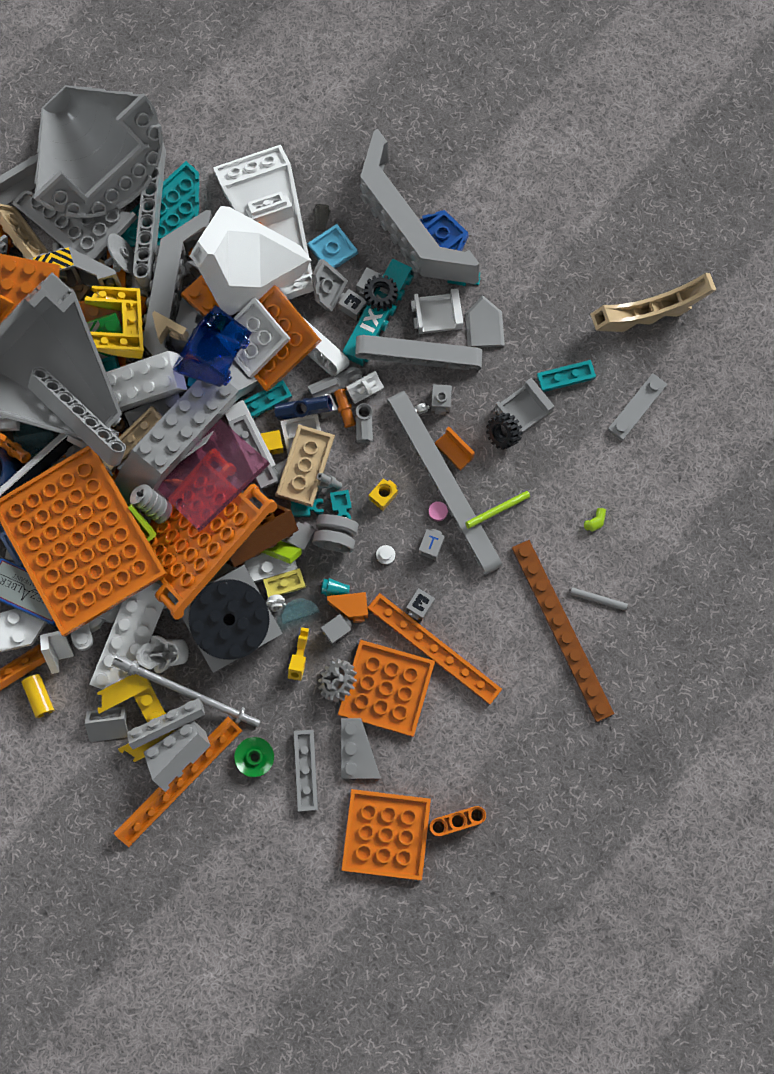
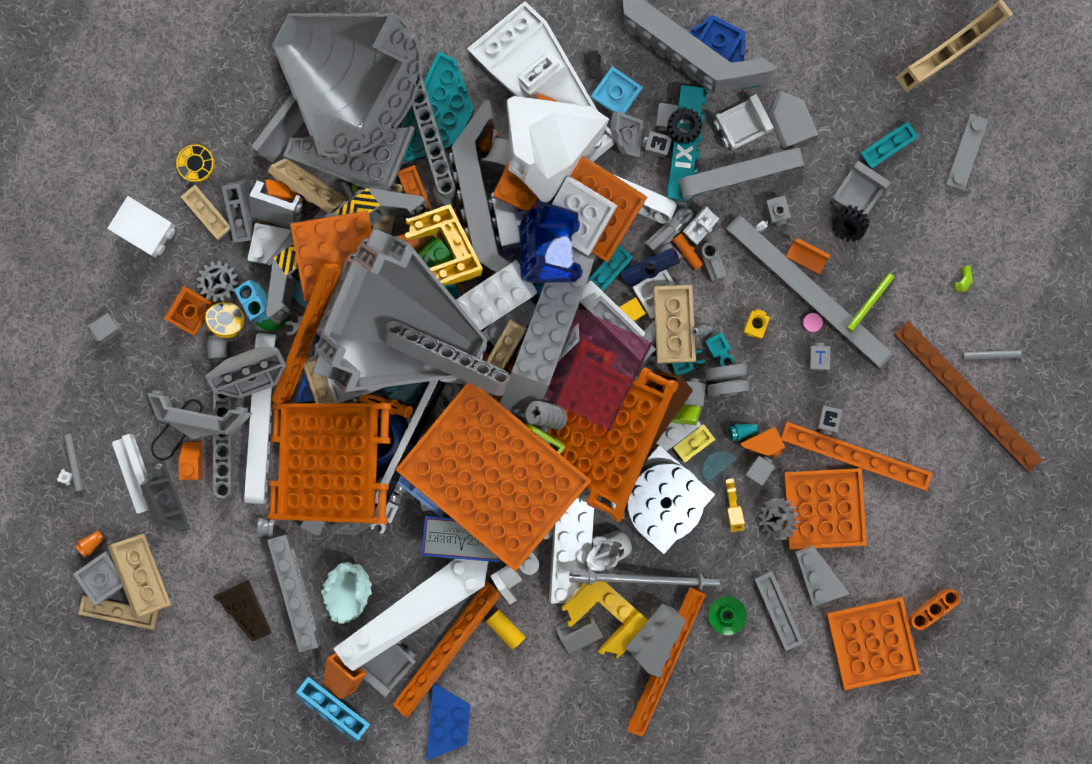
camera: 15 degrees left, 10 degrees up
light grey shield [104,234,135,274] -> none
light grey plate [127,698,205,750] -> none
tan slope [152,311,189,344] -> none
white plate [266,595,286,612] -> none
white plate [376,545,395,565] -> none

